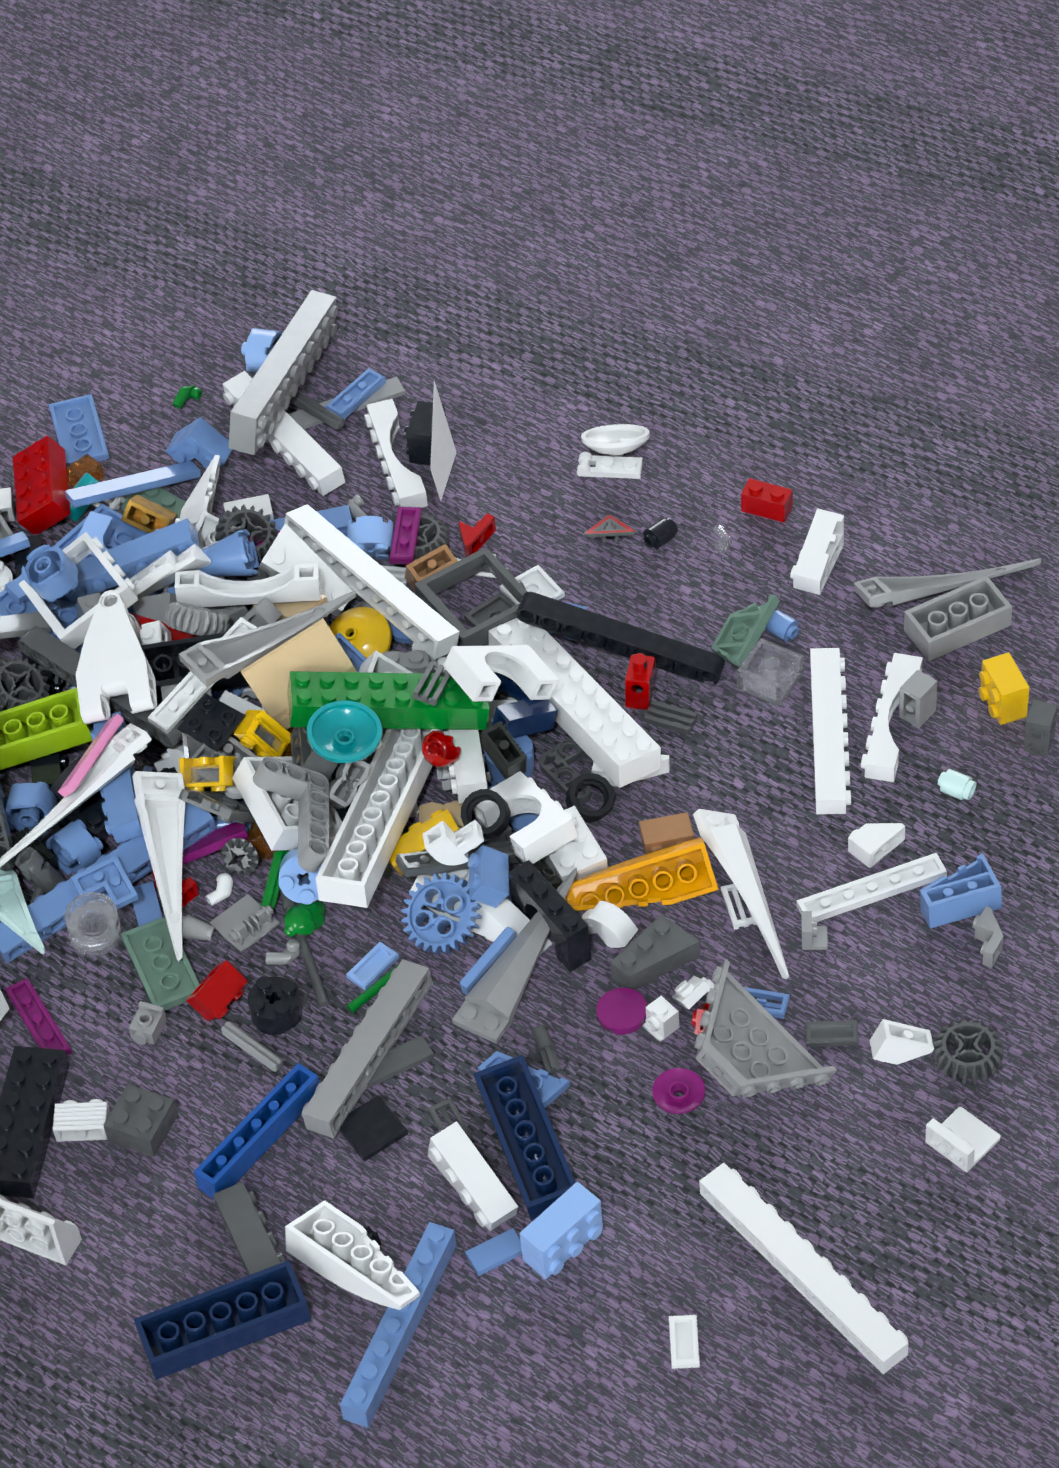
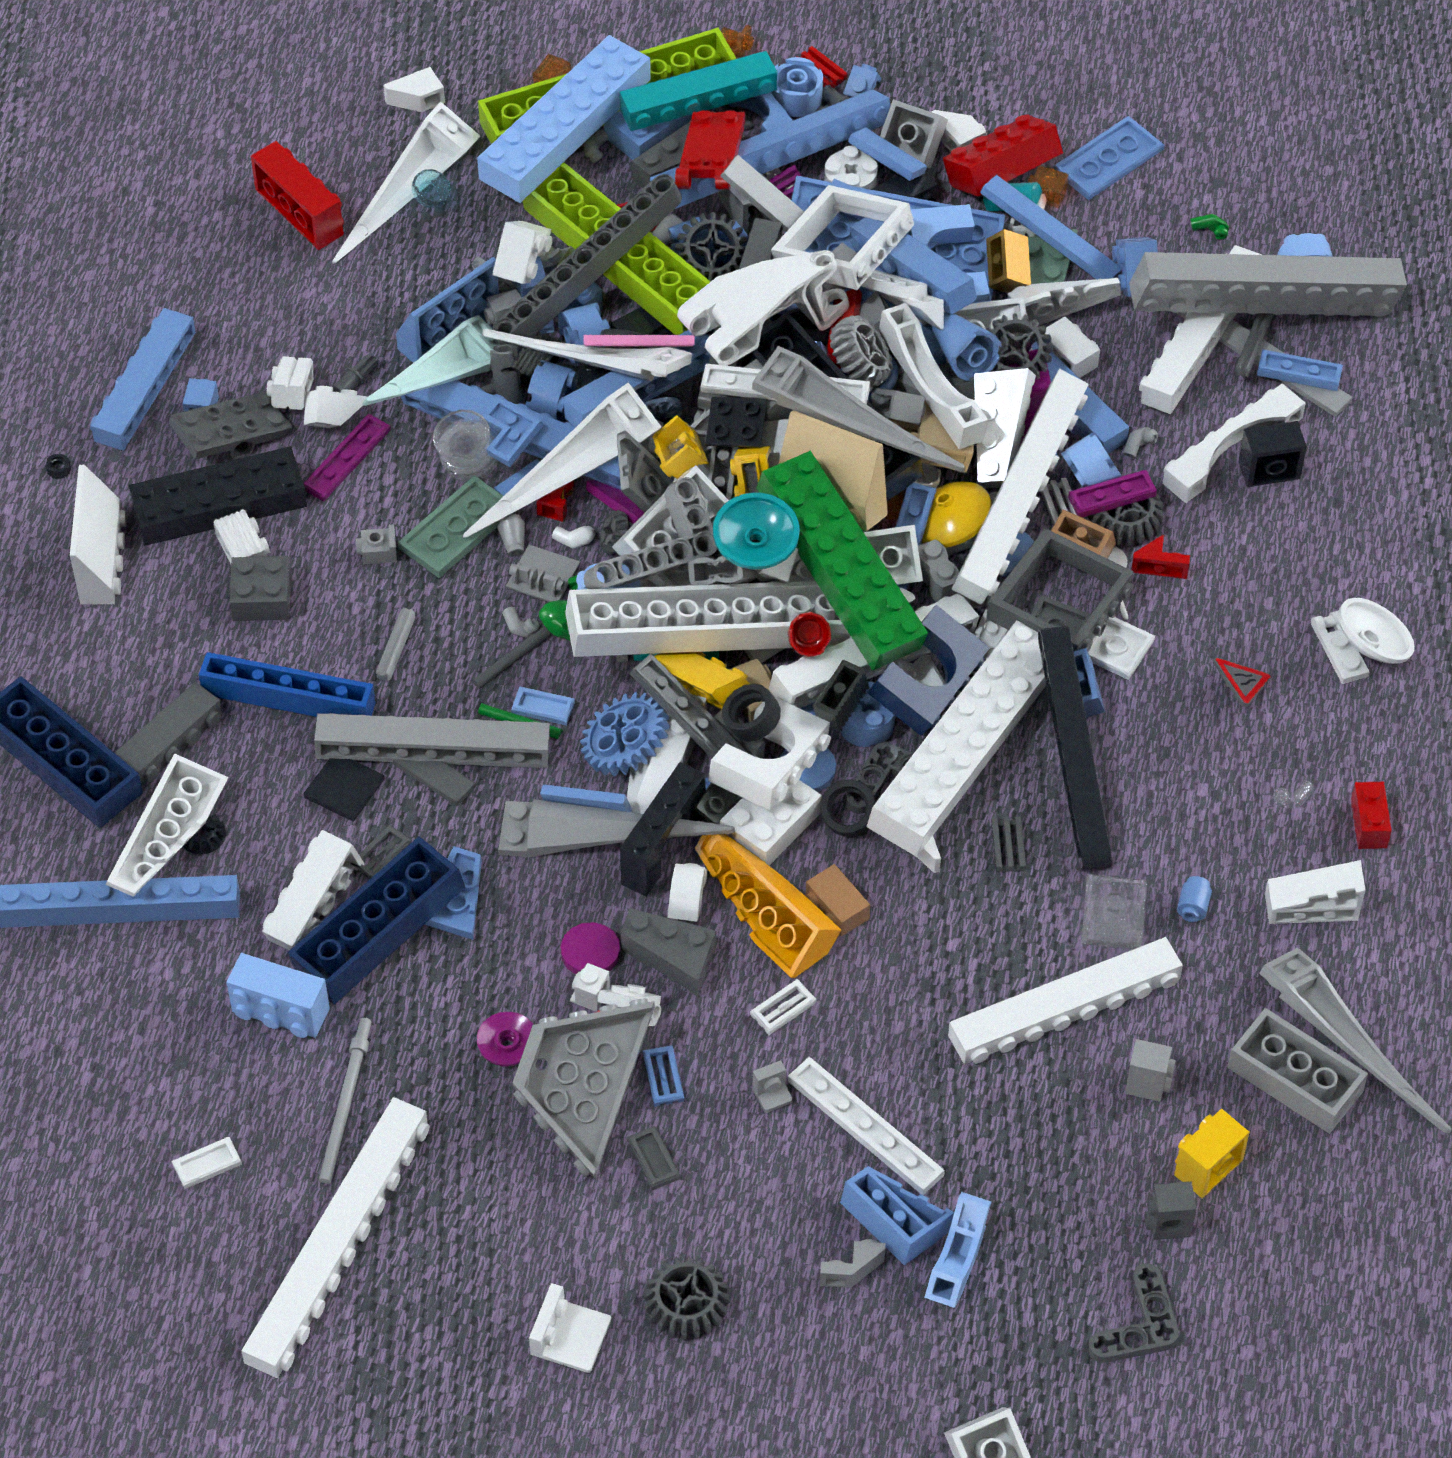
camera: 60 degrees right, 5 degrees up
medium blue brick [22,545,79,602] -> none
white brick [140,620,172,645] -> none
red brick [186,960,248,1021] -> none
black brick [247,976,302,1035] -> none
dark grey tile [412,661,452,706] -> none
white brick [422,820,484,865] -> none
white sticker [430,381,456,501] -> none
white arch [443,645,558,702] -> none
medium blue tile [465,1228,522,1276] -> none
medium blue brick [468,845,509,908] -> none
dark grey axle [531,1025,561,1075] -> none
red torso [625,653,657,710] -> none
black brick [643,517,678,549] -> none
white plate [693,809,789,979] -> none
sand green wing [711,594,780,668] -> none
white slope [848,823,905,868] -> none
white arch [861,653,923,782] -> none
white slope [870,1019,934,1065] -> none
light aqua brick [938,769,977,800] -> none
none -> light grey bar [319,1018,372,1184]
none -> light blue arch [924,1192,991,1308]

